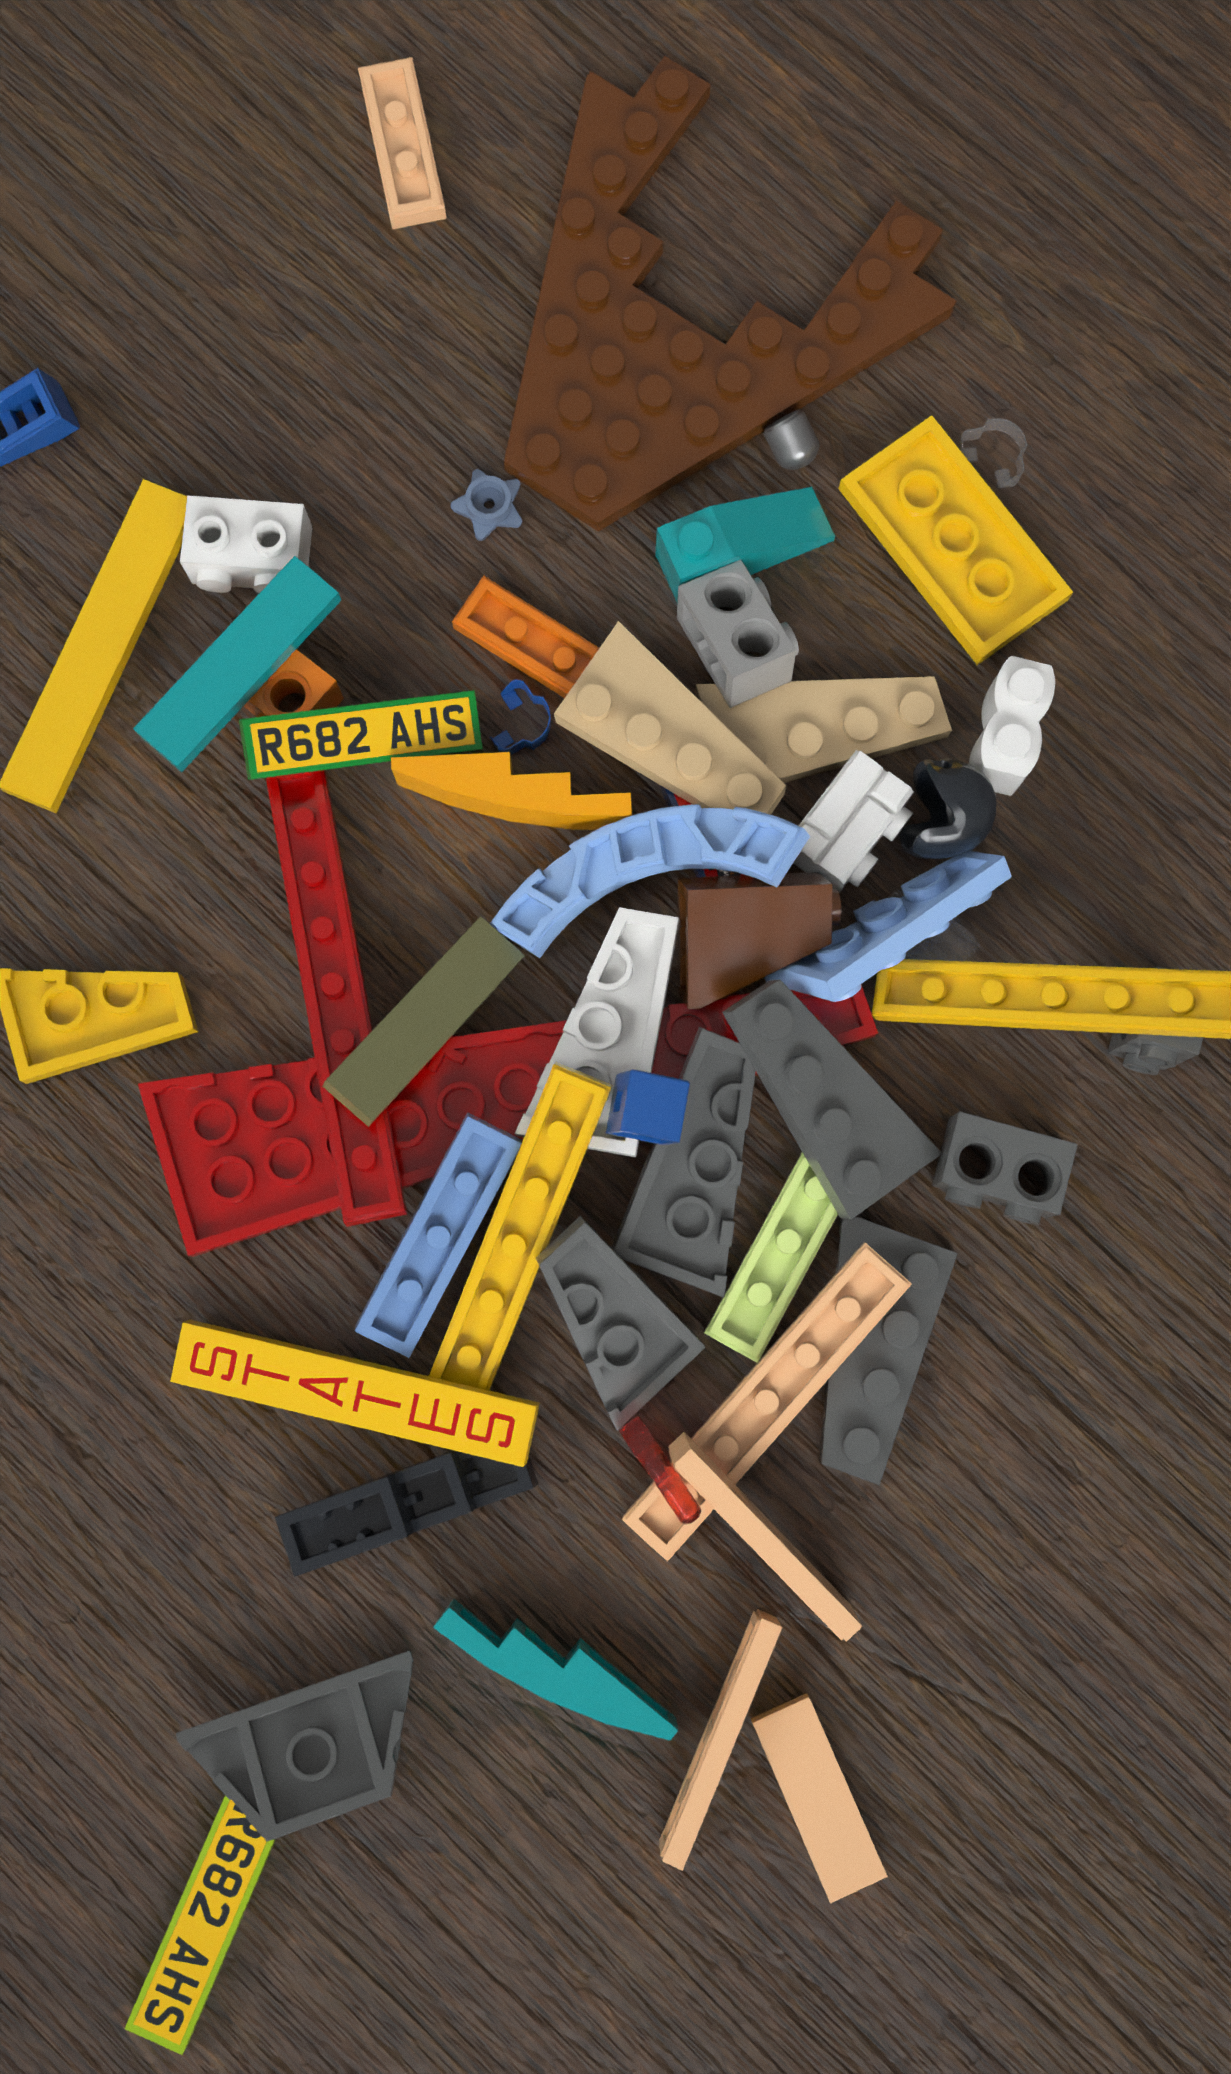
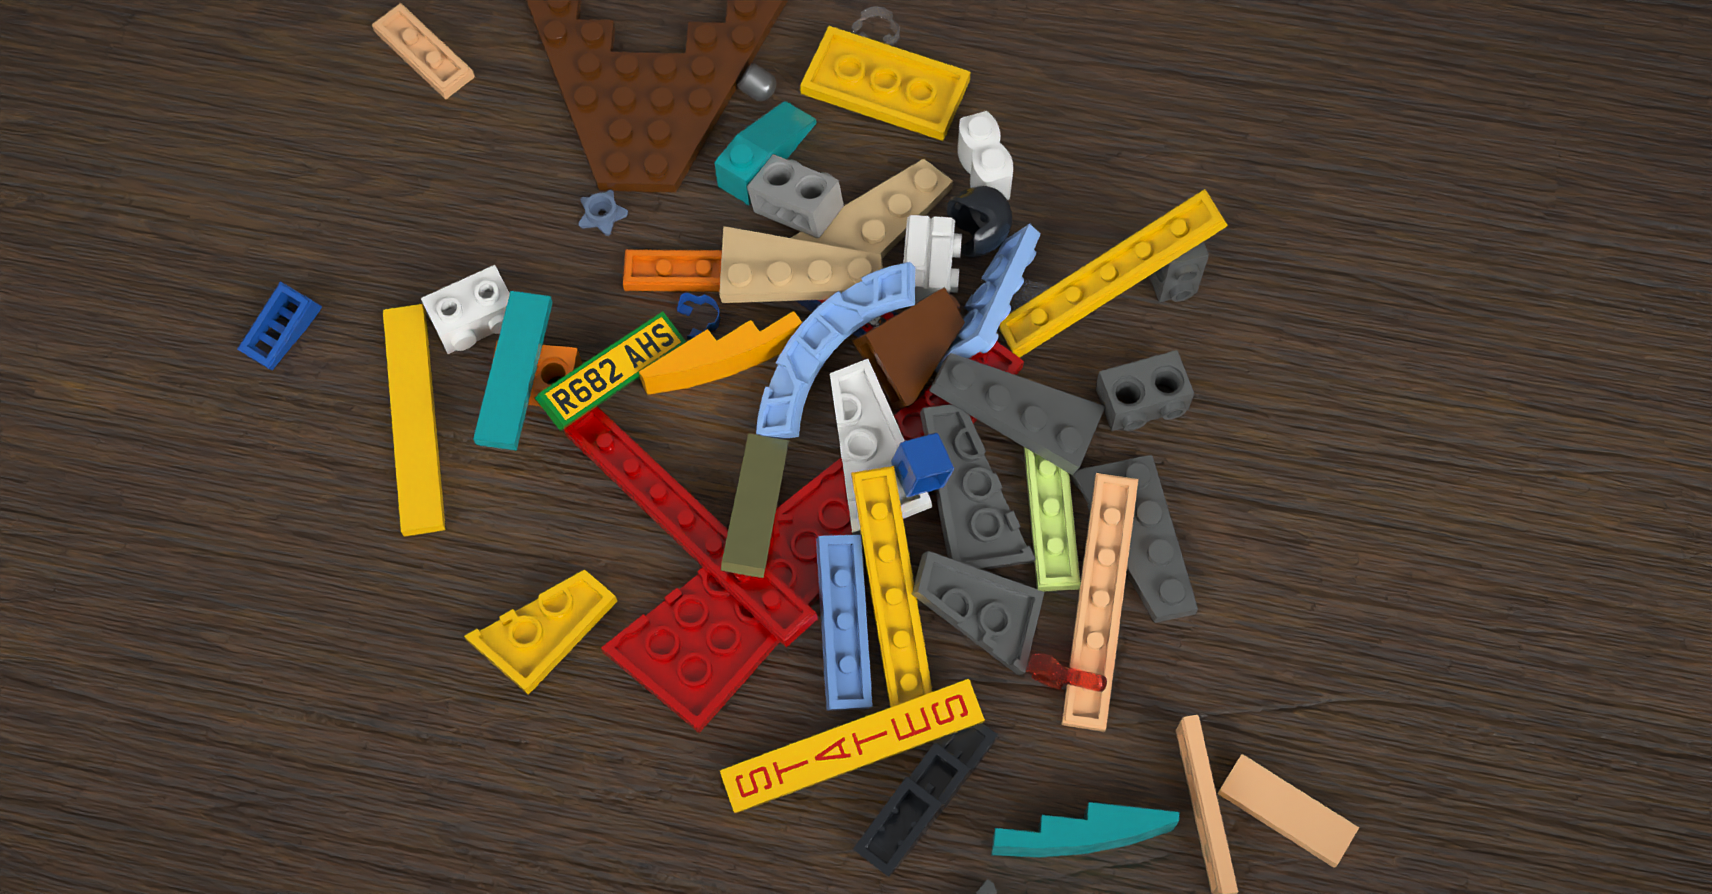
camera: 30 degrees left, 15 degrees down
light nougat tile [668,1432,863,1642] -> none

